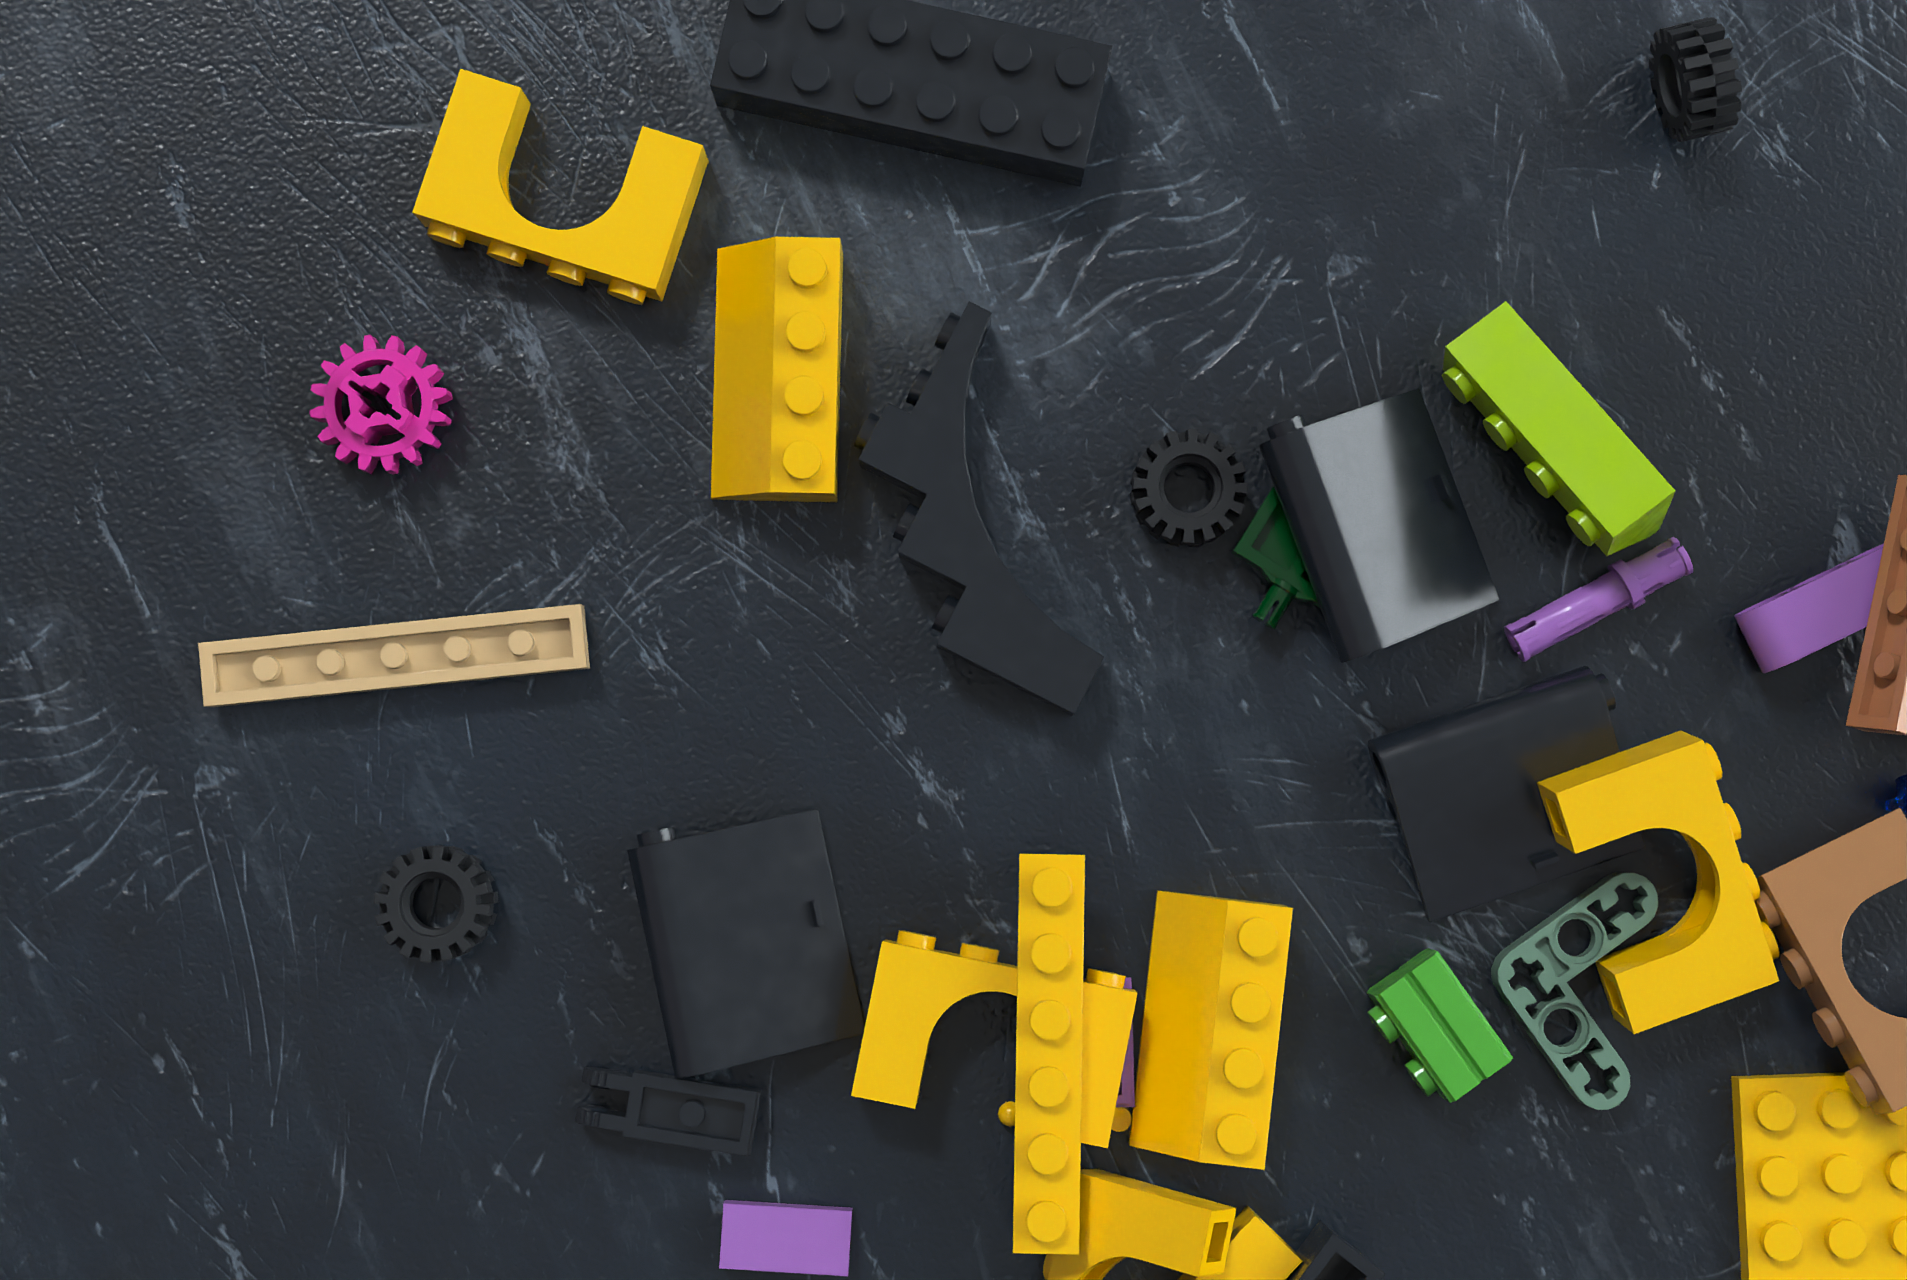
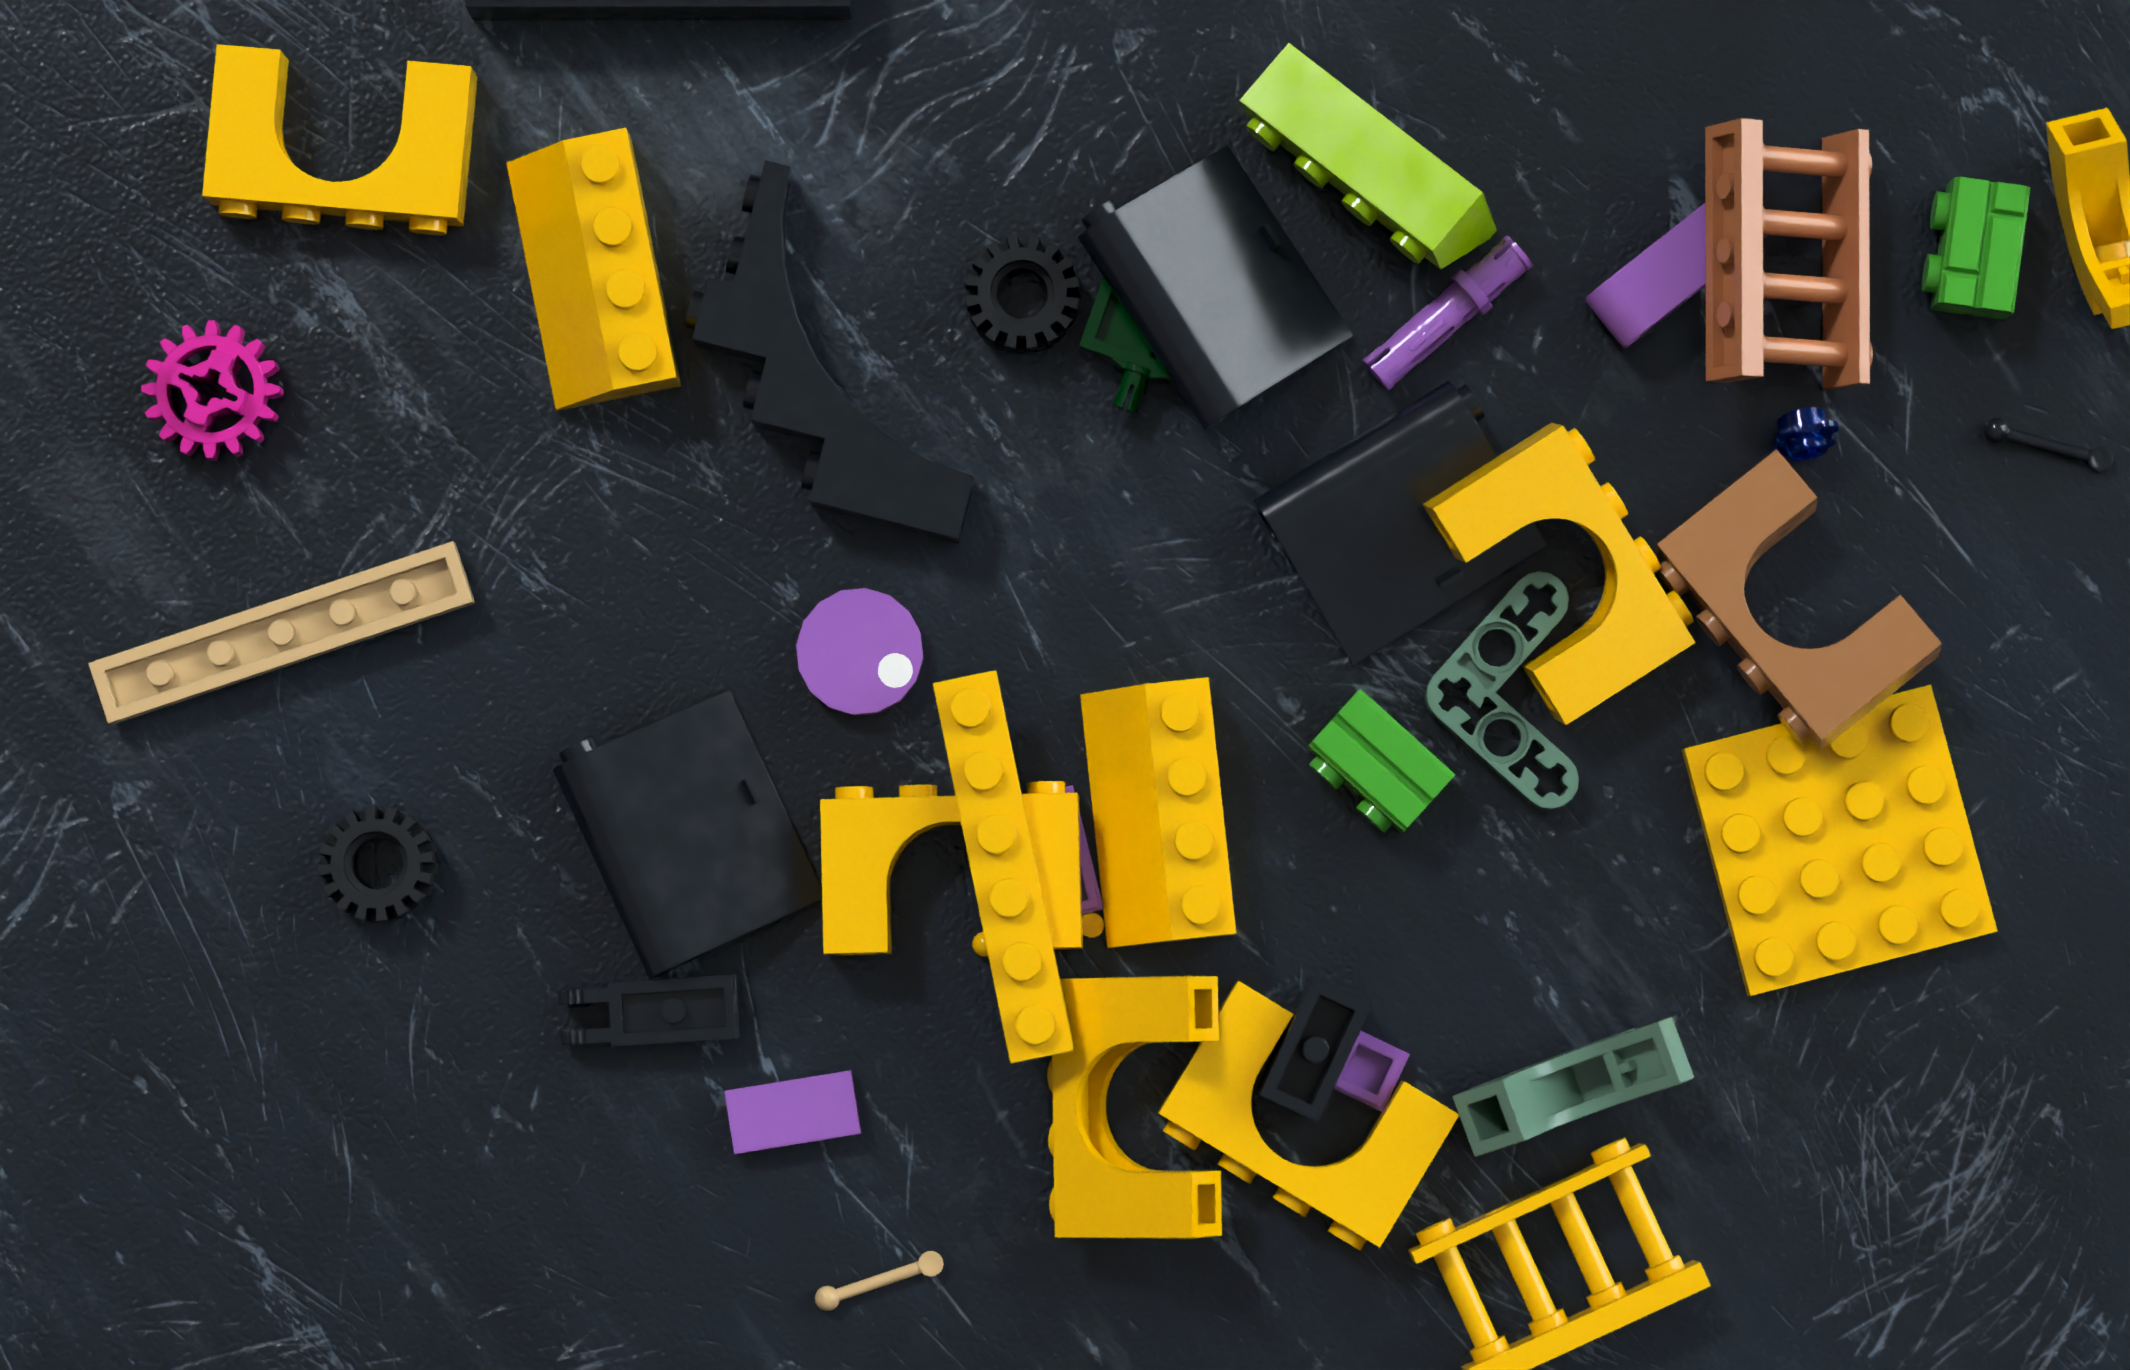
camera: 10 degrees left, 0 degrees up
none -> medium lavender tile [796,588,924,716]

